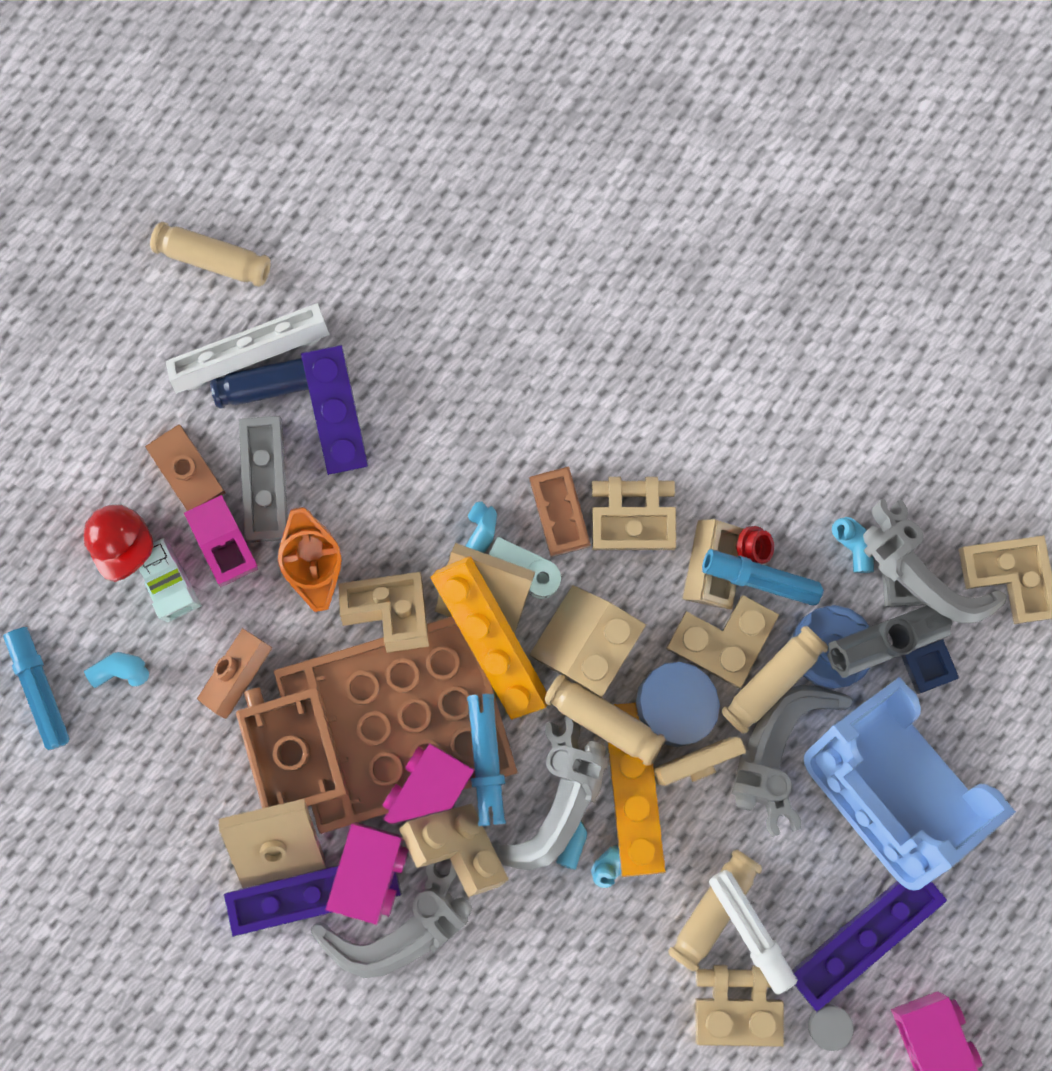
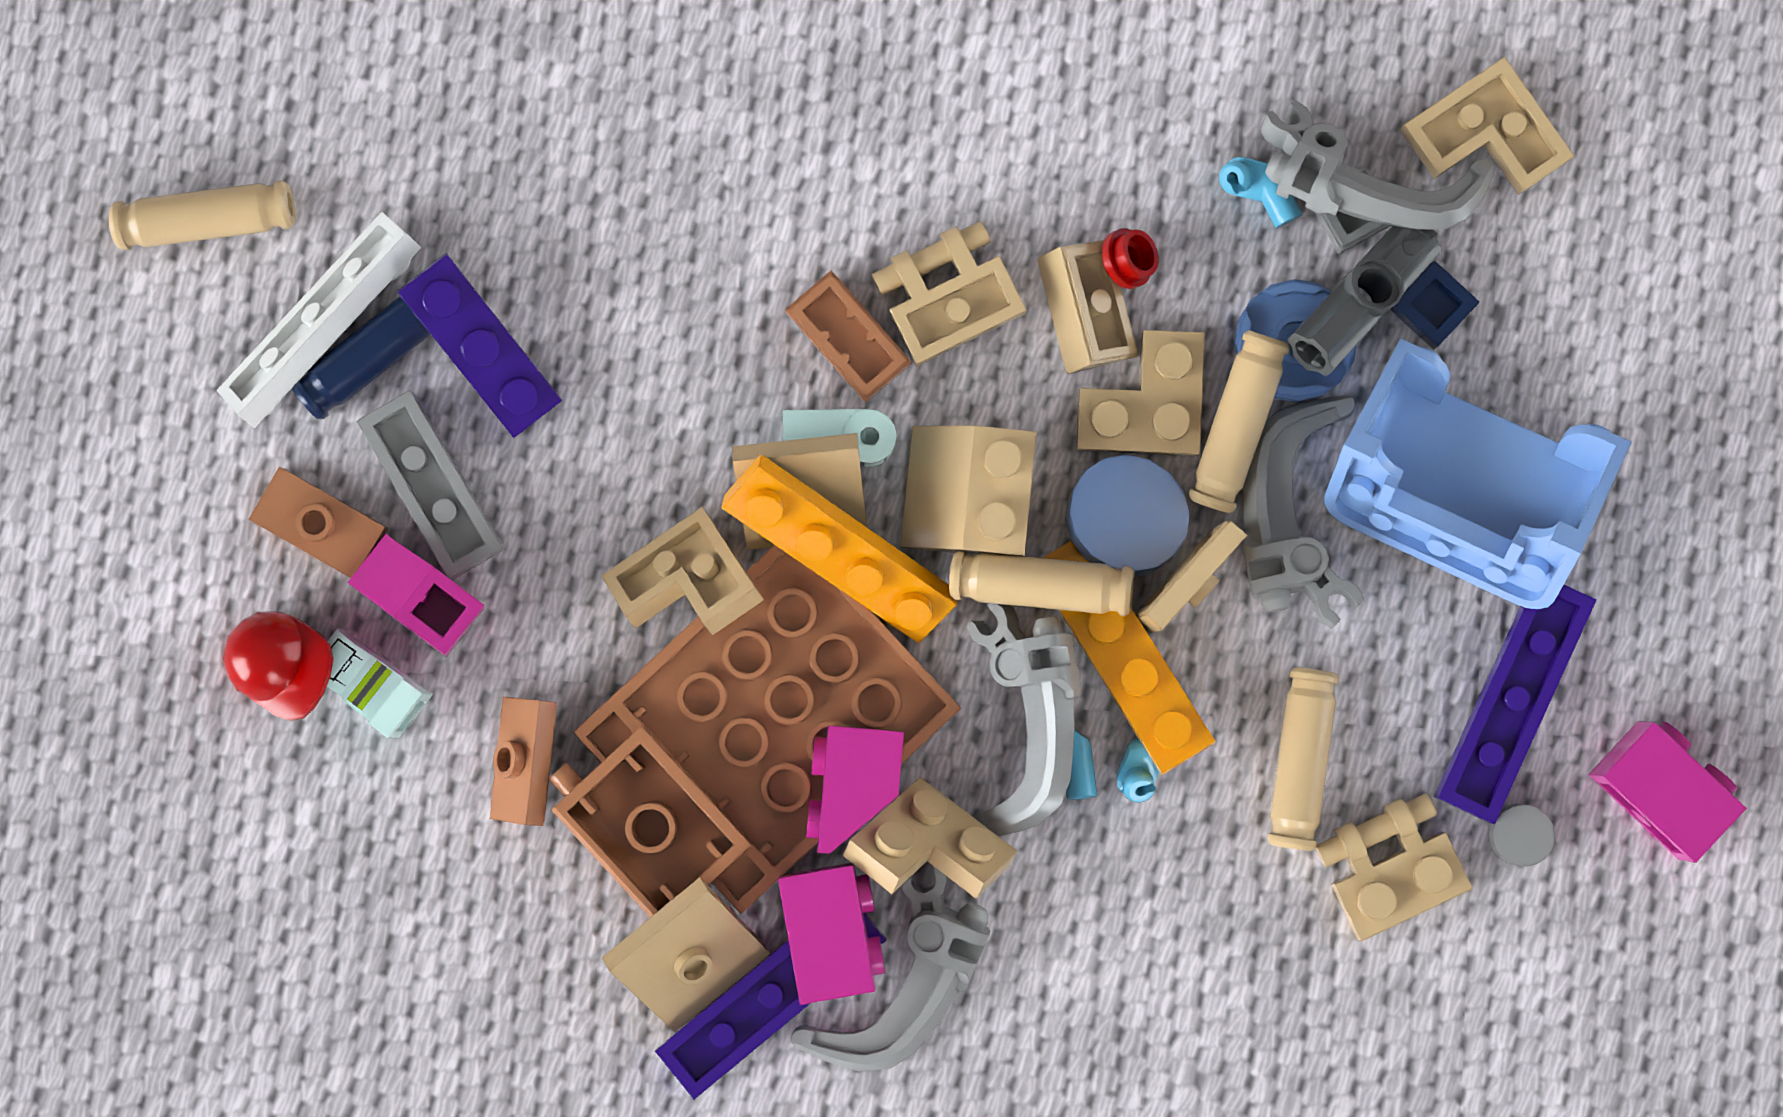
camera: 20 degrees left, 5 degrees up
dark azure axle [3,627,70,750] -> none
medium azure arm [84,652,150,688] -> none
orange hat [278,507,342,612] -> none
medium azure arm [465,501,497,553] -> none
dark azure pin [467,694,506,826] -> none
dark azure axle [702,549,824,606] -> none
white axle [709,870,797,994] -> none

